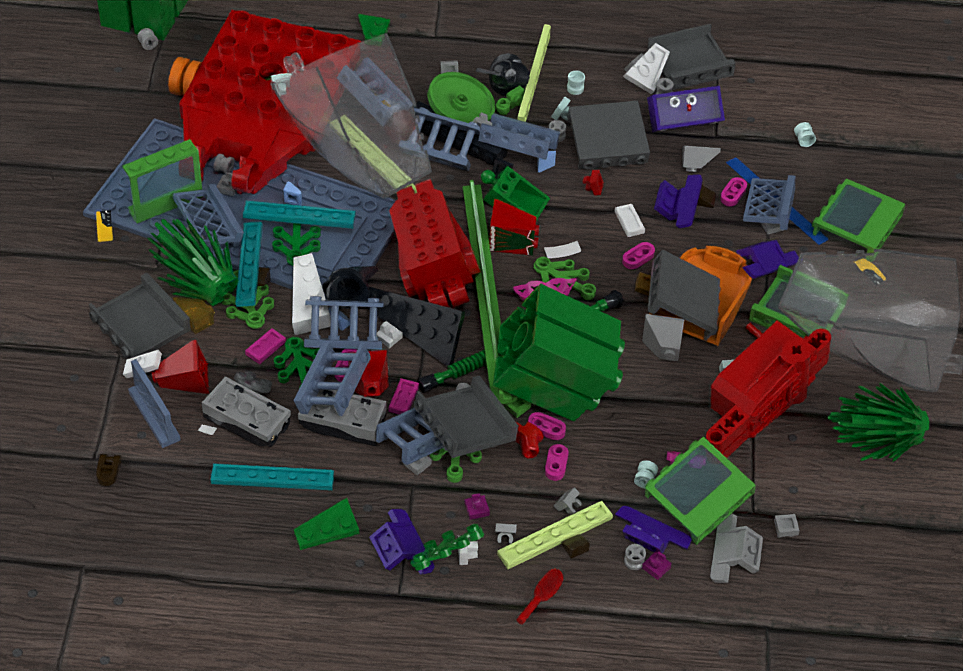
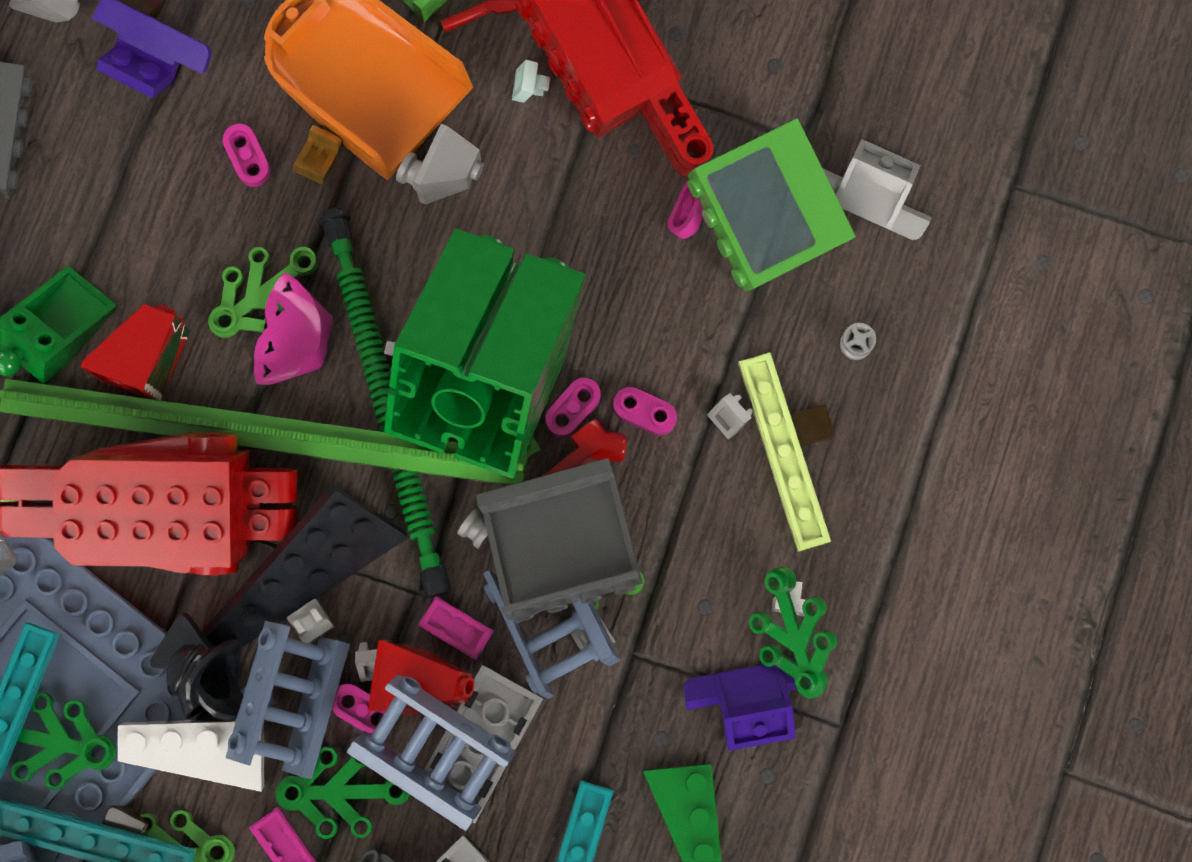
camera: 75 degrees left, 30 degrees up
magenta tile [464,493,490,520] -> none
light grey tile [495,523,517,544] -> none
red piece [516,568,563,625] -> none
white sticker [544,241,581,258] -> none
red tile [583,170,604,196] -> none
white tile [614,204,645,237] -> none
dark purple plate [615,506,692,554] -> none
light aqua wheel [634,461,658,489] -> none
magenta tile [642,551,672,580] -> none
dark grey panel [648,249,721,341] -> none
light grey tile [774,514,800,538] -> none

